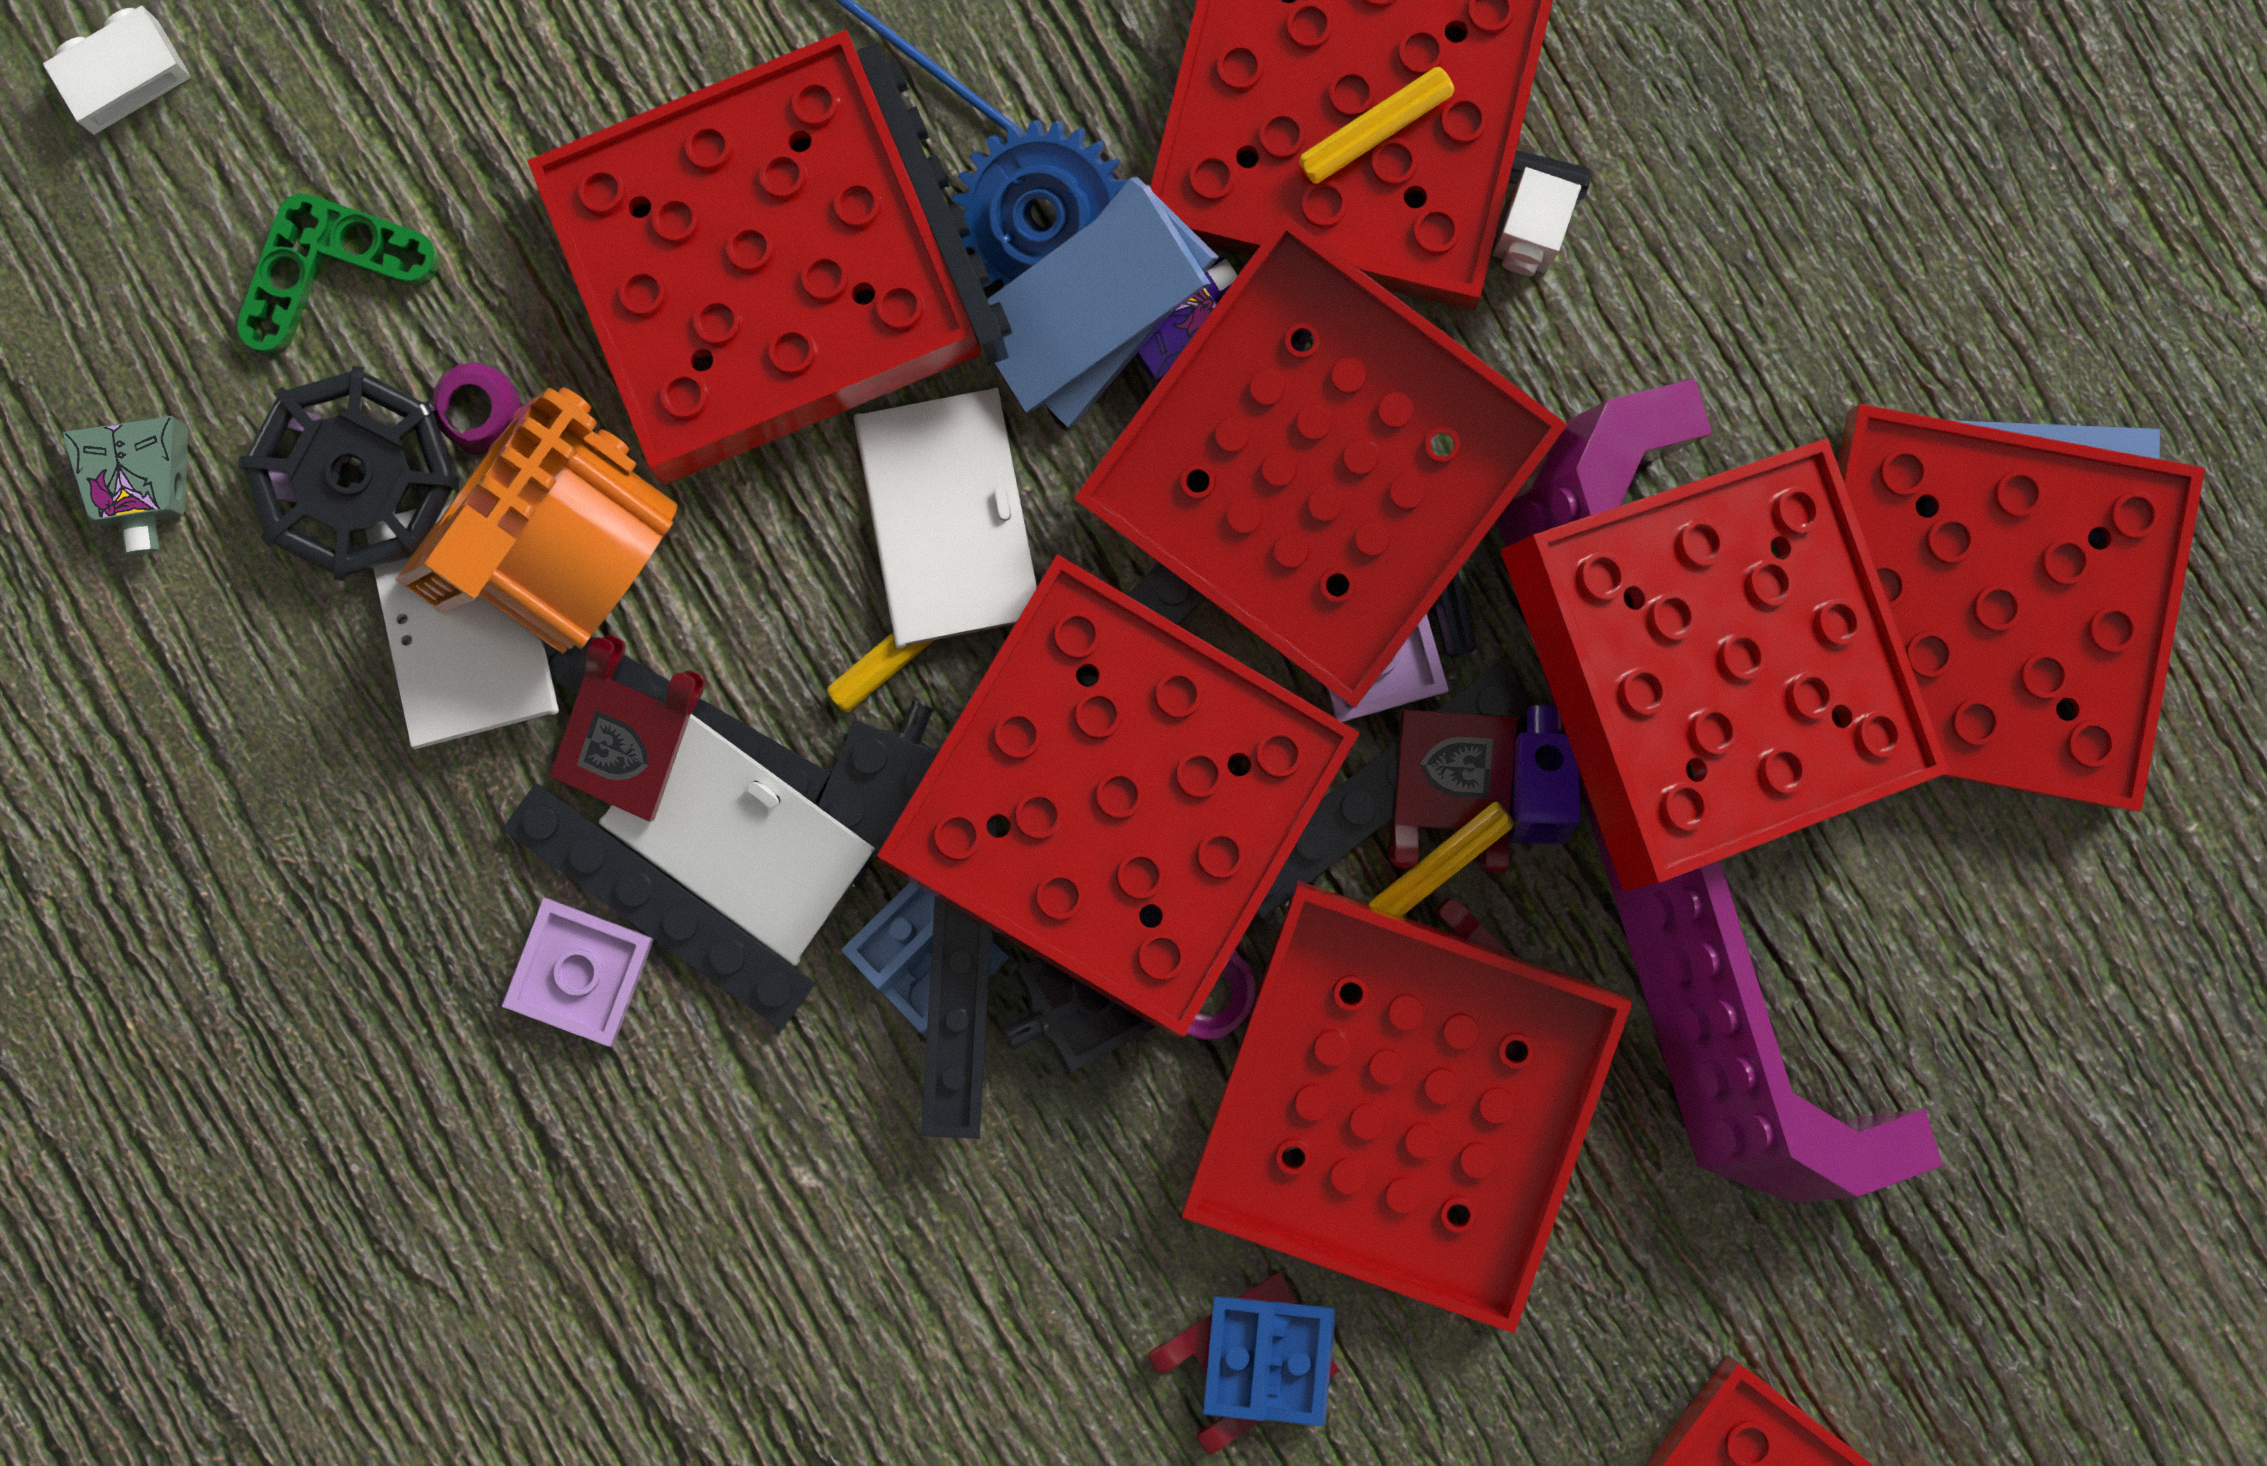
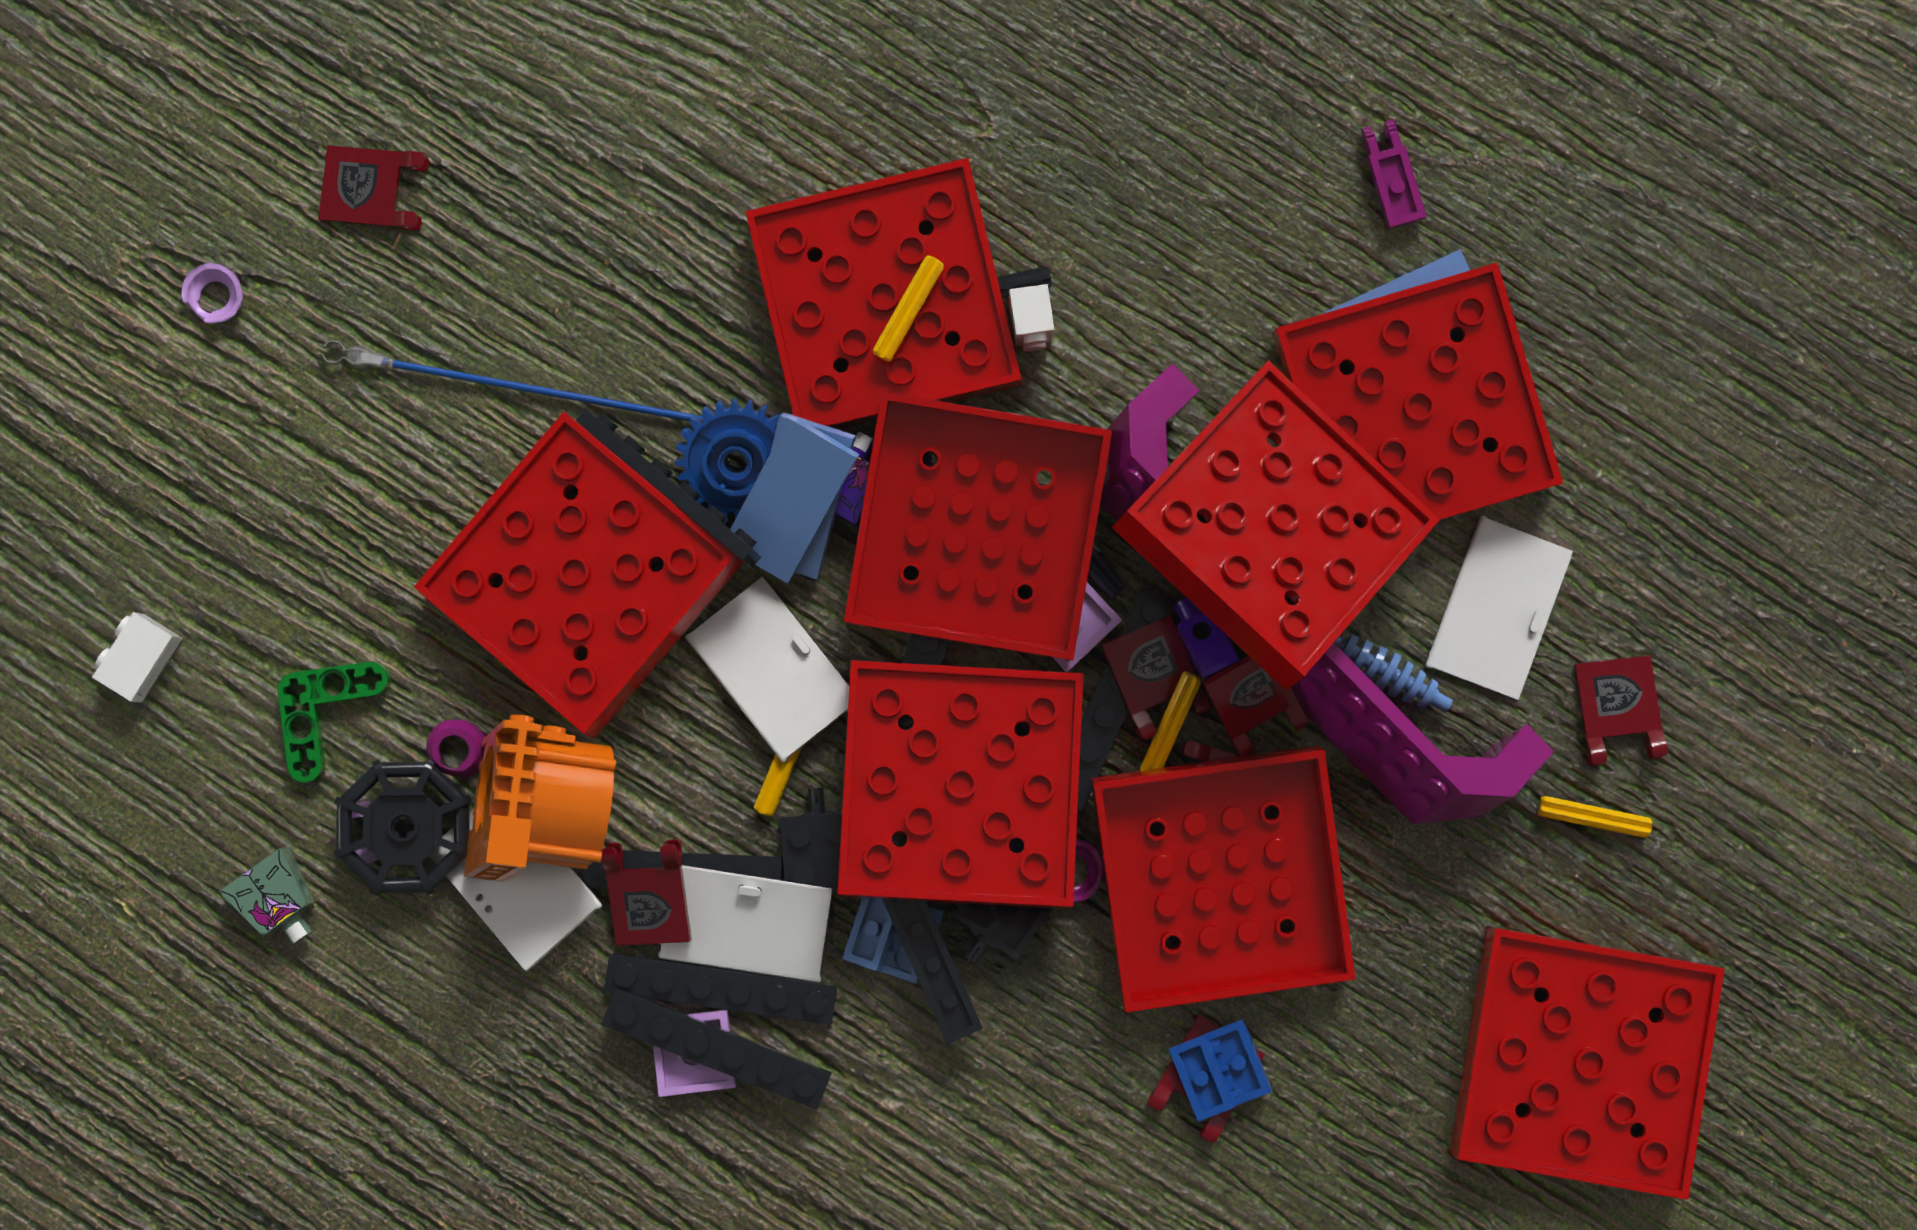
camera: 30 degrees left, 0 degrees up
none -> black plate [601,987,832,1110]
none -> dark red flag [1202,656,1309,757]
none -> medium blue piece [1334,634,1453,713]
none -> magenta hinge [1361,119,1427,230]
none -> white container [1425,516,1573,700]
none -> yellow axle [1538,796,1652,838]
none -> dark red flag [1574,655,1668,766]

